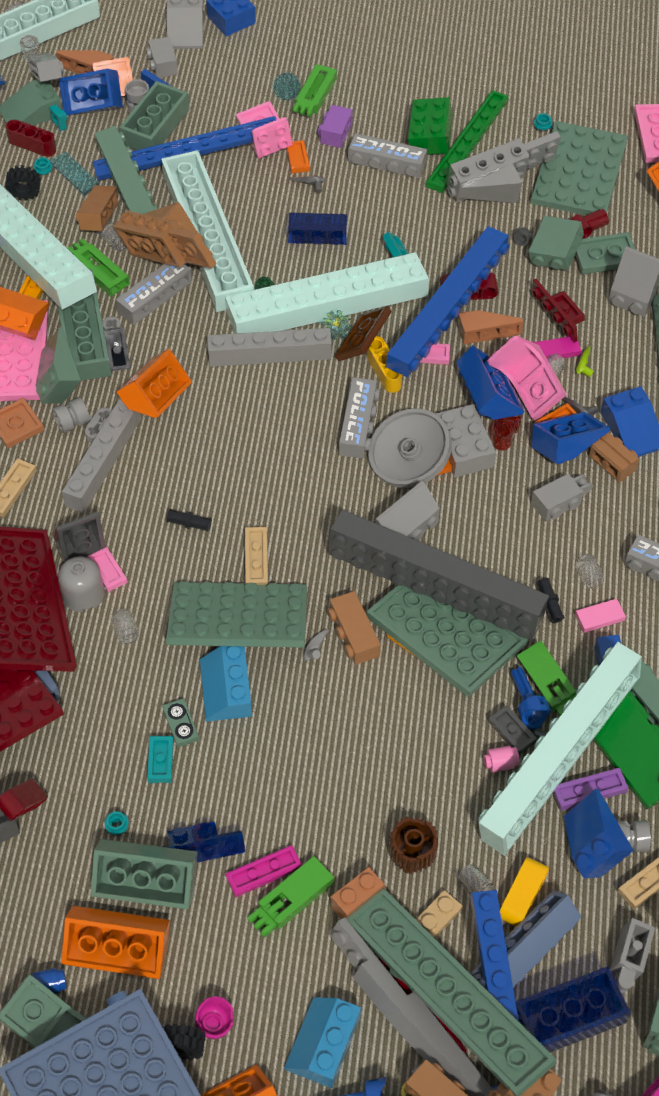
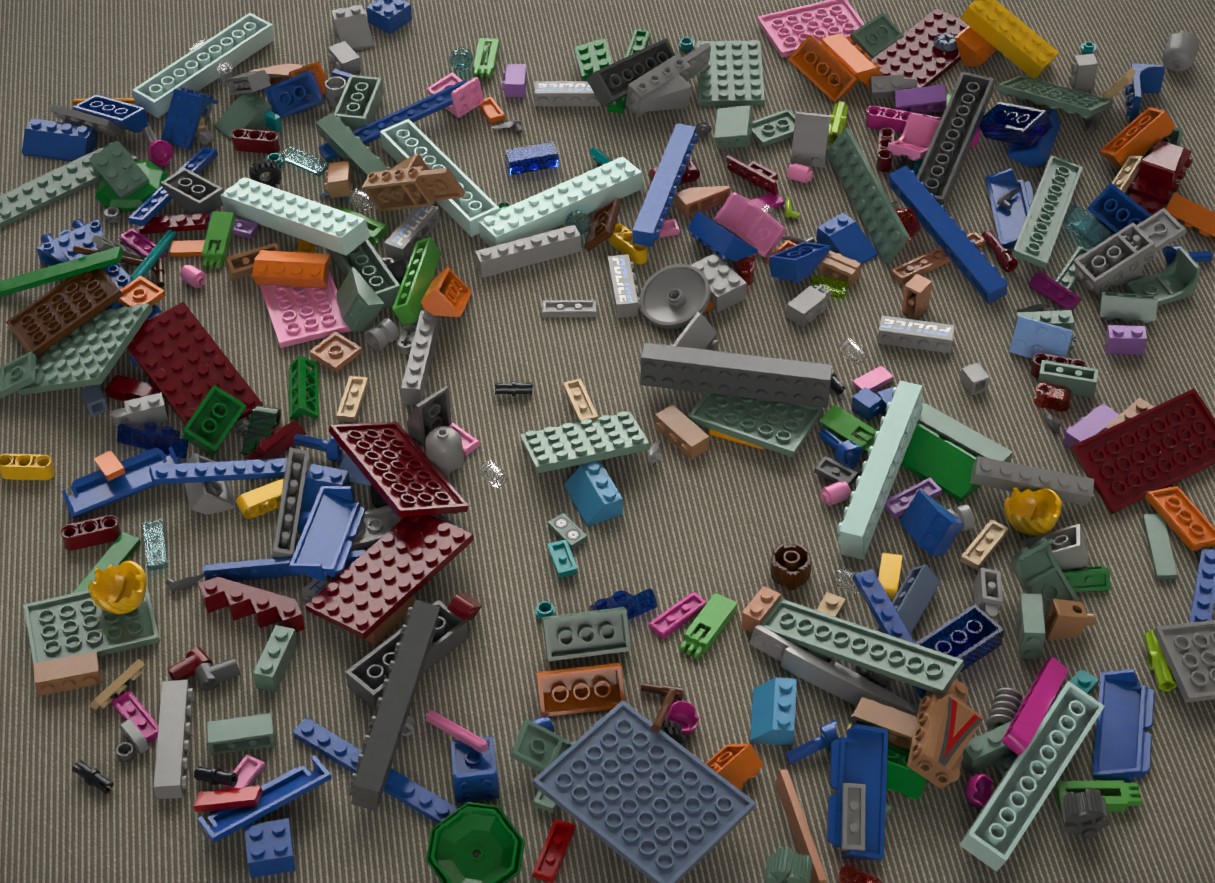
camera: 15 degrees left, 10 degrees down
dark red piece [570,209,609,239] -> none
none -> bright green brick [392,237,442,325]
none -> light grey tile [542,300,597,318]
none -> dark grey brick [586,38,675,108]
none -> reddish brown bar [641,683,684,733]
none -> bright pink brick [787,163,814,184]
none -> clear neon green tile [810,275,849,299]
none -> blue brick [851,387,882,421]

